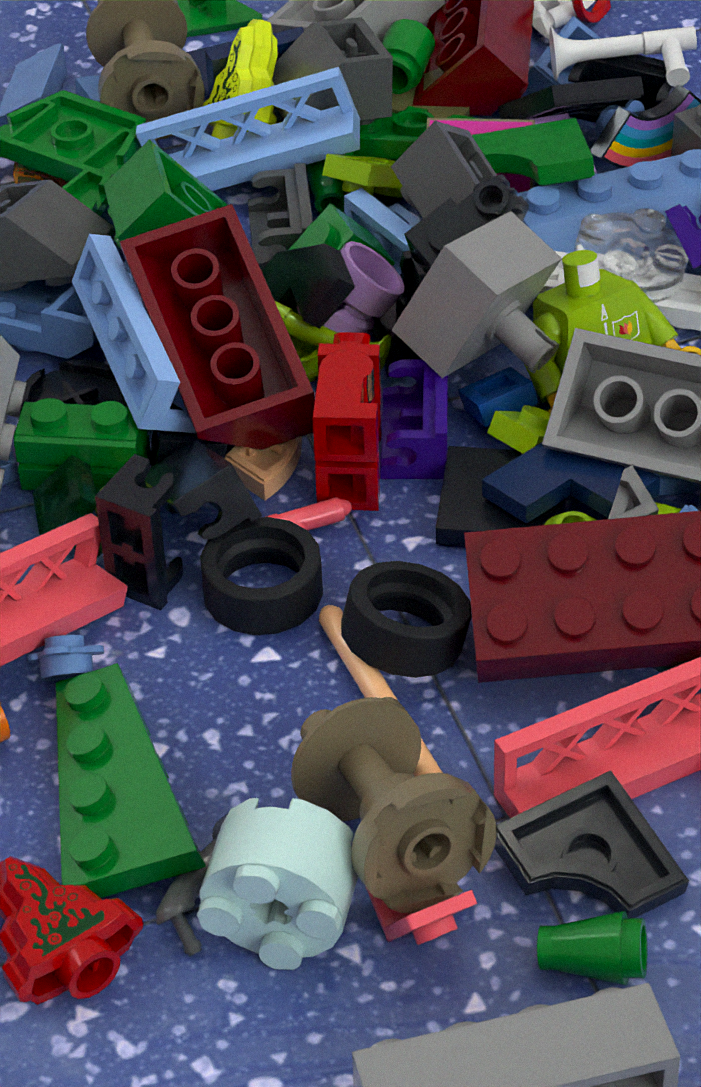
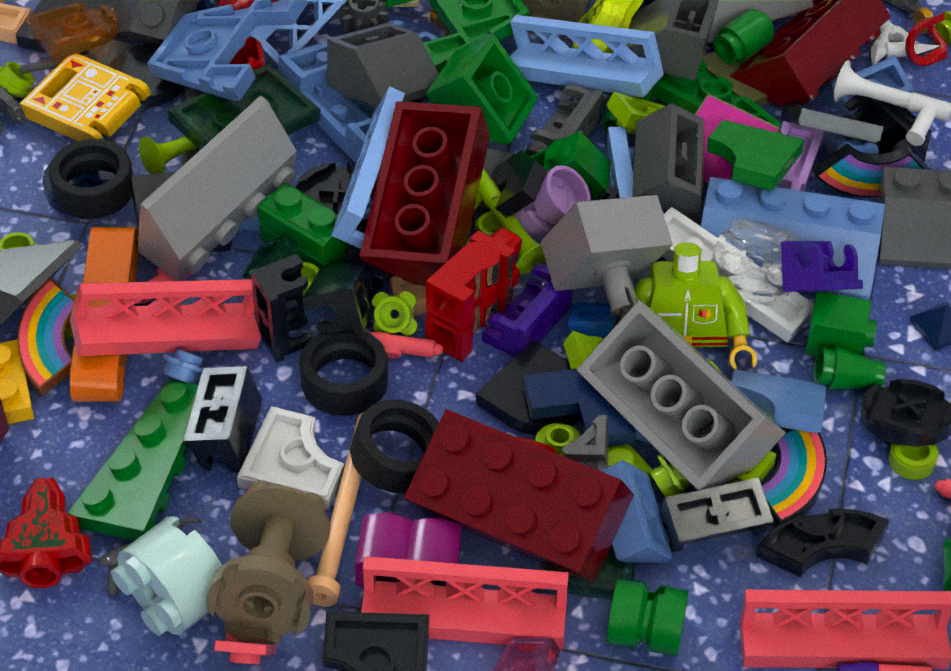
camera: 30 degrees right, 5 degrees up
black brick [404,174,529,274] -> none
none -> black hinge [183,366,262,473]
none -> white tile [237,406,344,510]
none -> magenta brick [355,512,462,597]
none -> lime plate [372,291,418,336]

